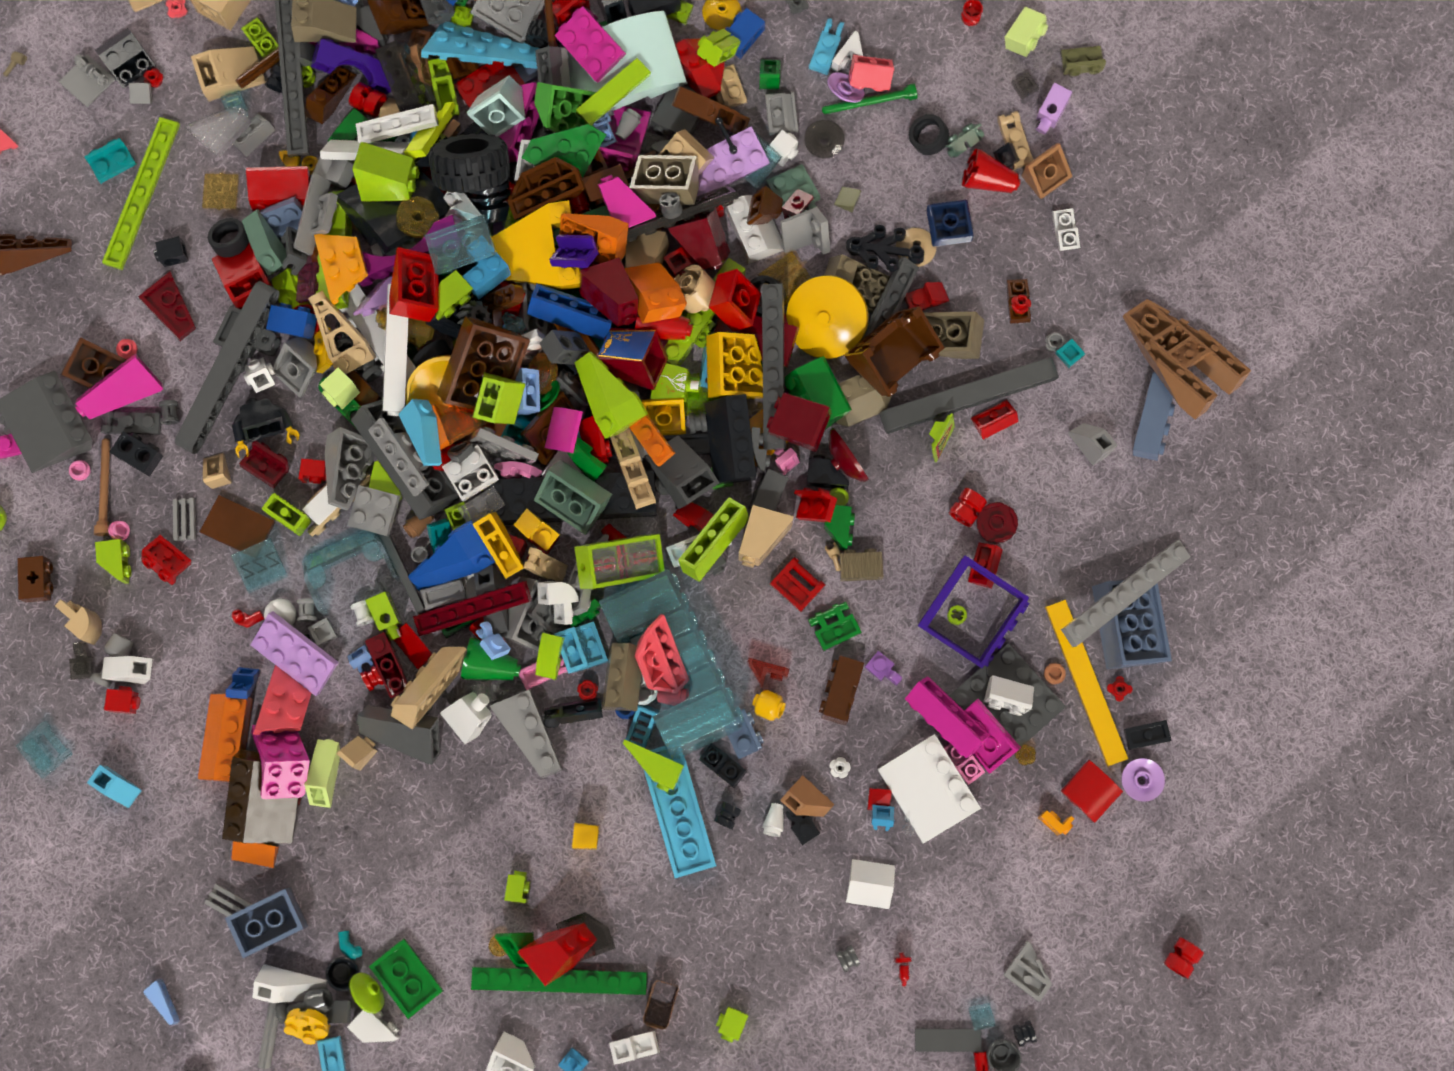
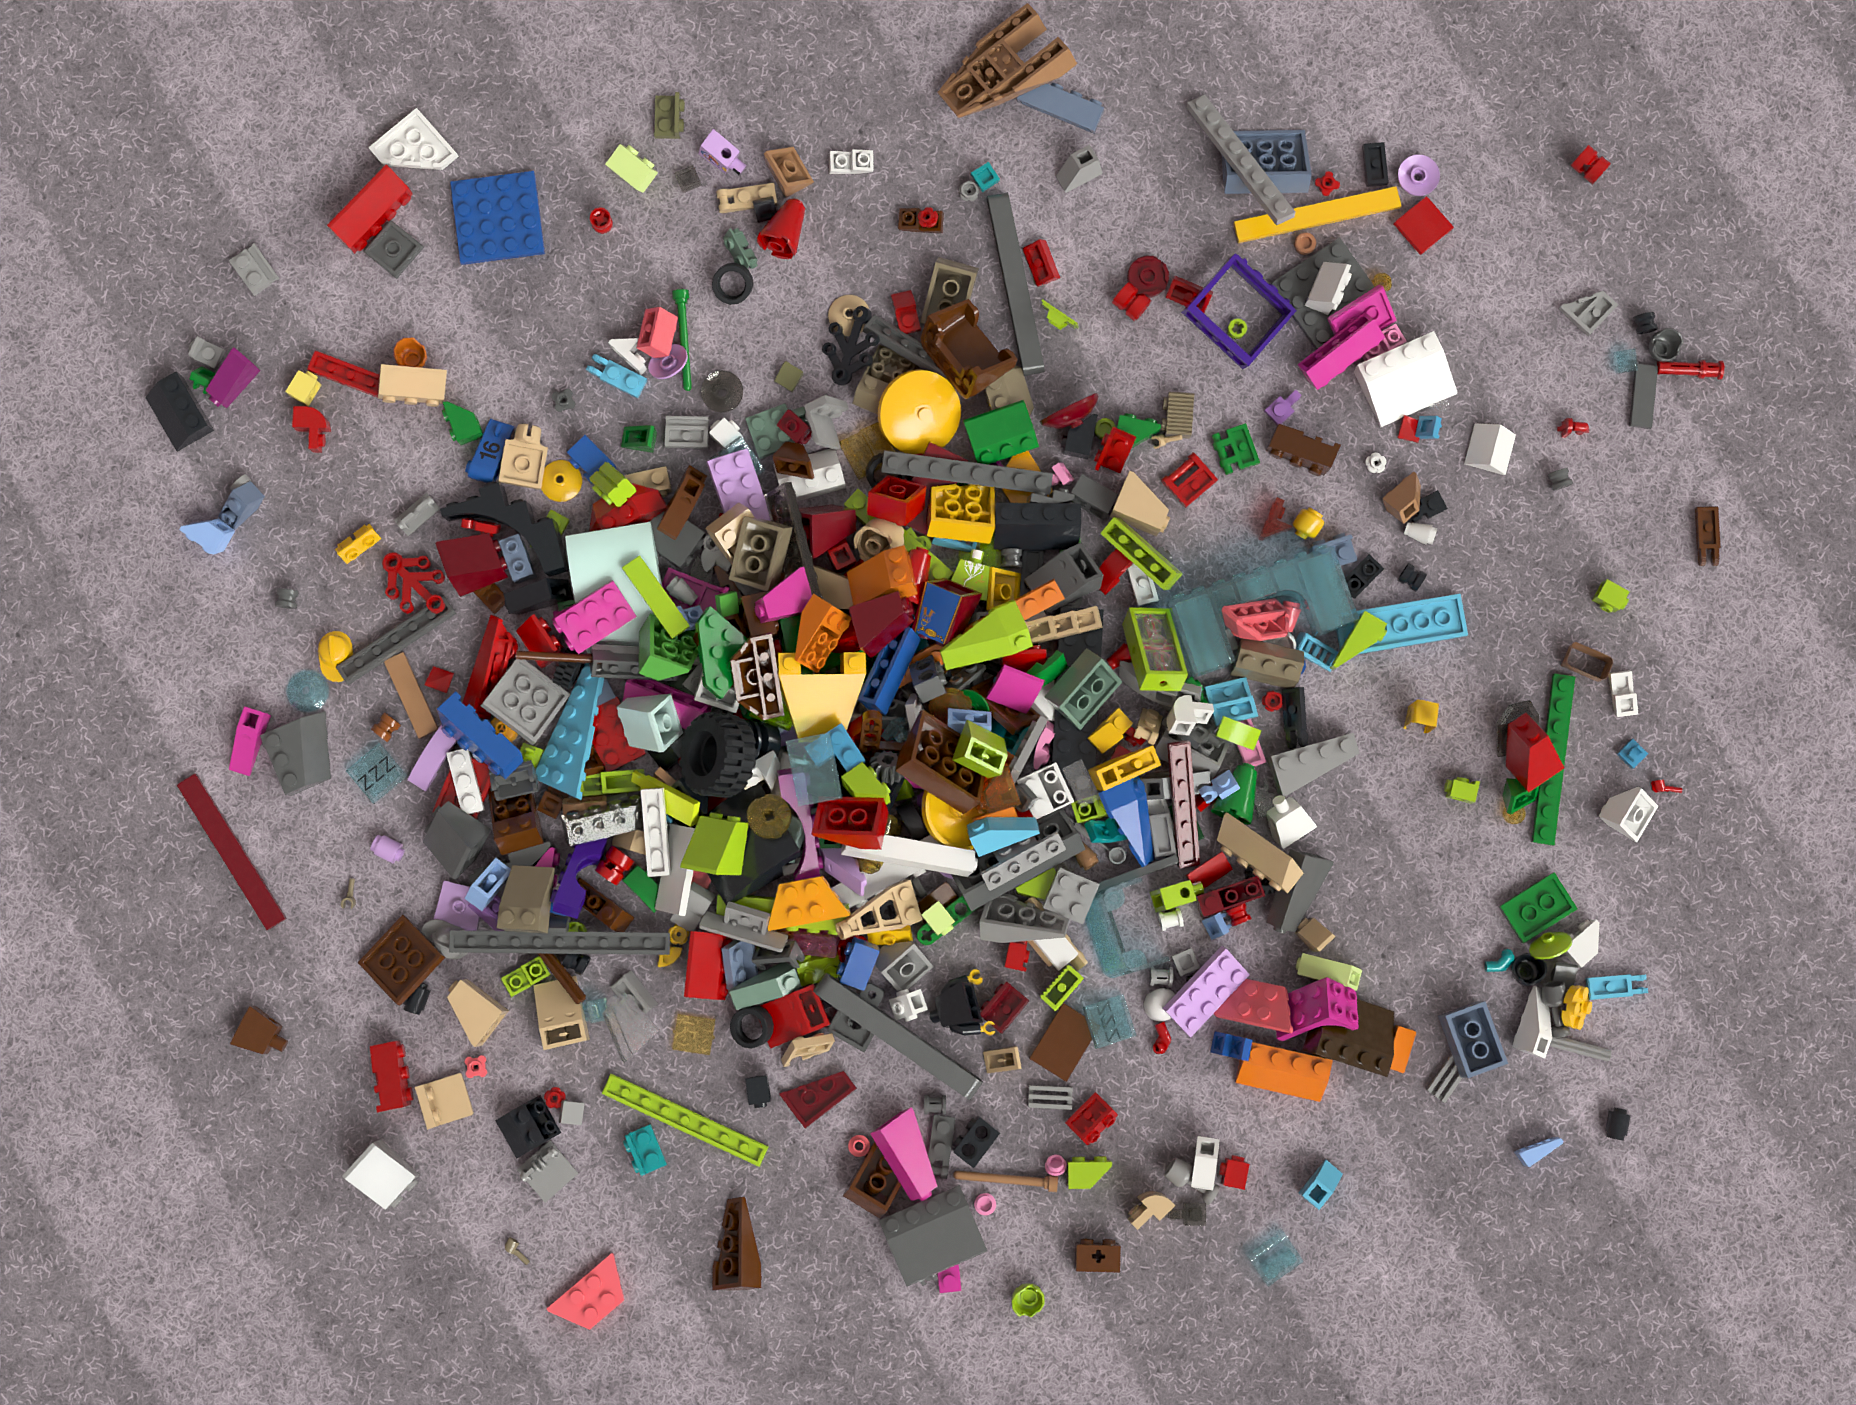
camera: 90 degrees left, 5 degrees up
dark purple bracket [549,235,599,269] -> none
dark grey wheel [659,192,683,219] -> none
black hinge [715,117,738,154] -> none
dark red slope [766,392,832,452] -> none
dark blue brick [926,199,974,247] -> none
light orange bracket [1038,810,1075,835] -> none
none -> bright green tile [715,591,739,617]
none -> tan wing [781,1033,835,1067]

